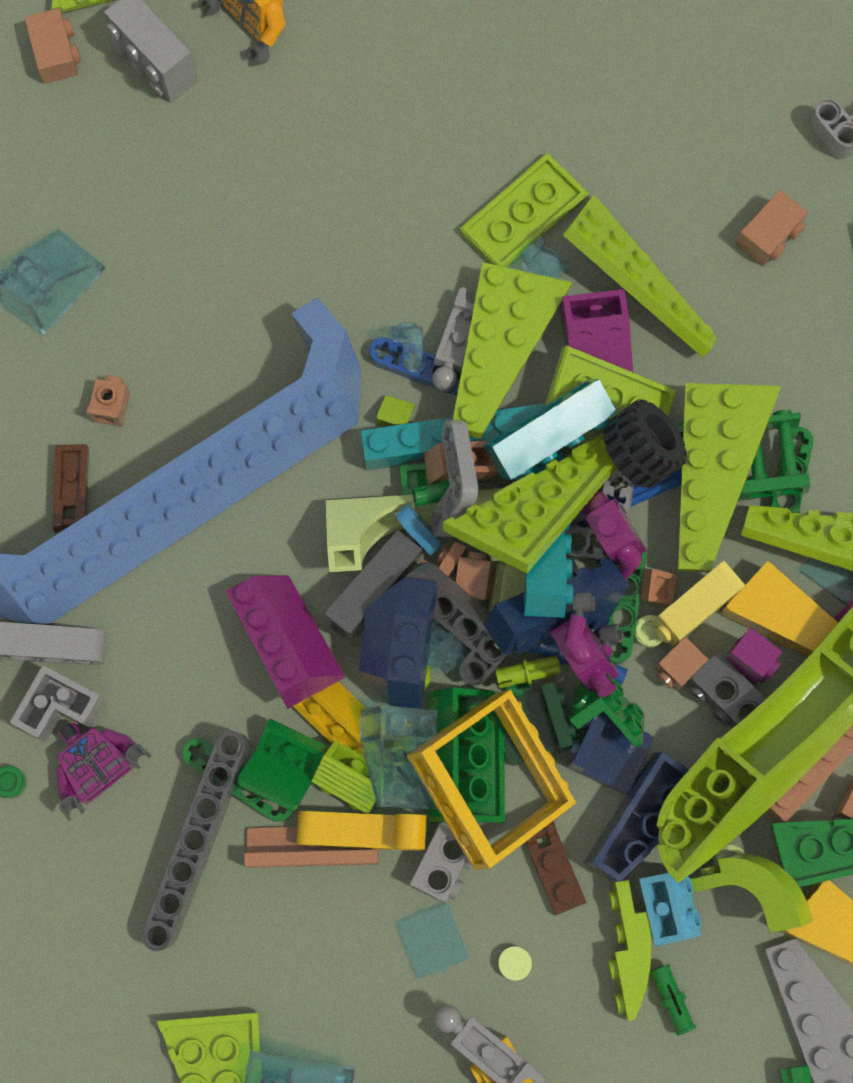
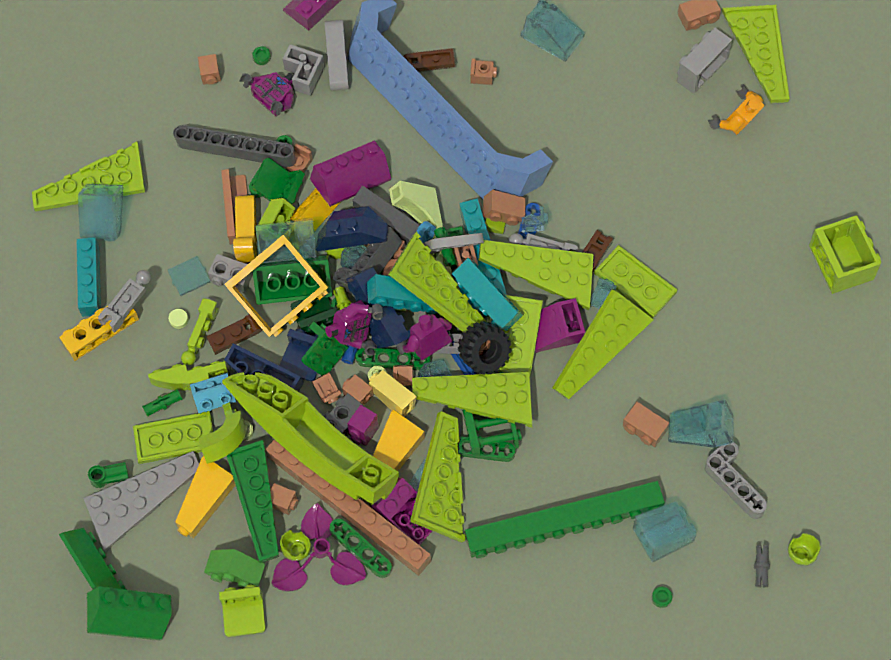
camera: 90 degrees right, 10 degrees down
none -> lime tile [133,411,213,464]
none -> lime plate [181,298,219,365]
none -> nougat brick [198,54,221,85]
none -> nougat bracket [285,144,313,173]
none -> nougat bracket [311,372,342,404]
none -> clear light blue bracket [418,359,452,377]
none -> nougat brick [483,190,525,226]
none -> reddish brown plate [582,229,614,273]
none -> clear light blue slope [668,400,734,447]

